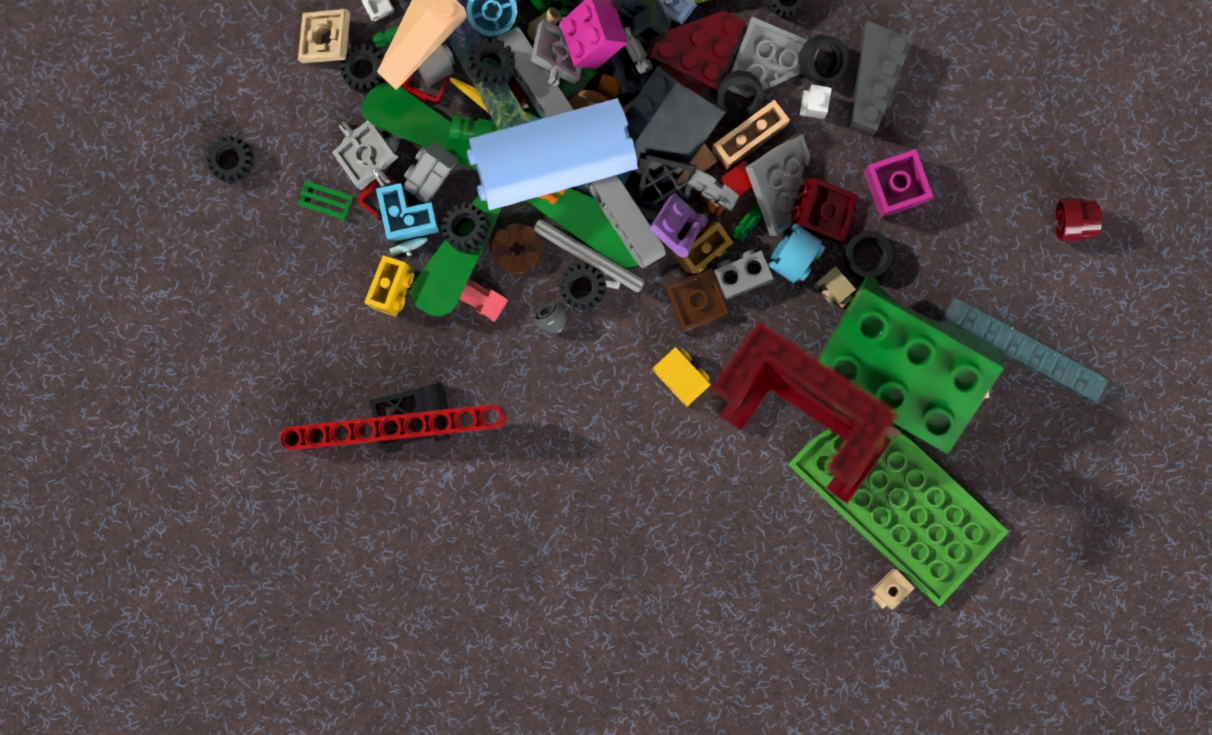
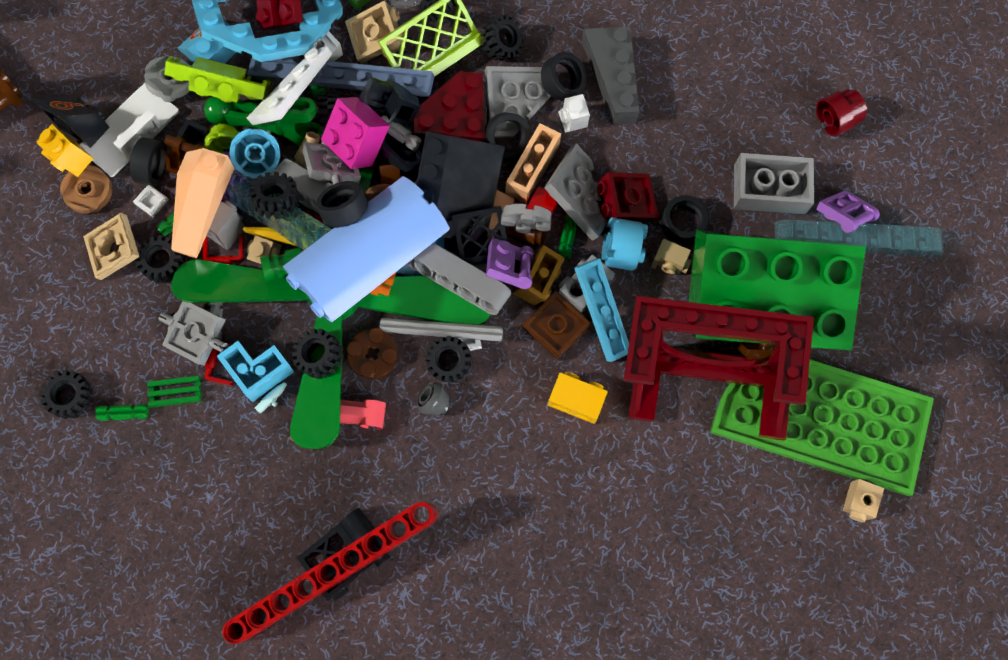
camera: 30 degrees left, 10 degrees down
yellow brick [364,255,414,317] -> none
light grey brick [403,142,458,204] -> none
dark pink brick [864,149,933,219] -> none
none -> green axle [96,404,149,421]
none -> tan brick [247,235,282,264]
none -> black tyre [315,181,368,227]
none -> medium azure plate [574,258,629,362]
none -> light grey brick [734,153,814,214]
none -> medium lavender plate [816,190,880,233]

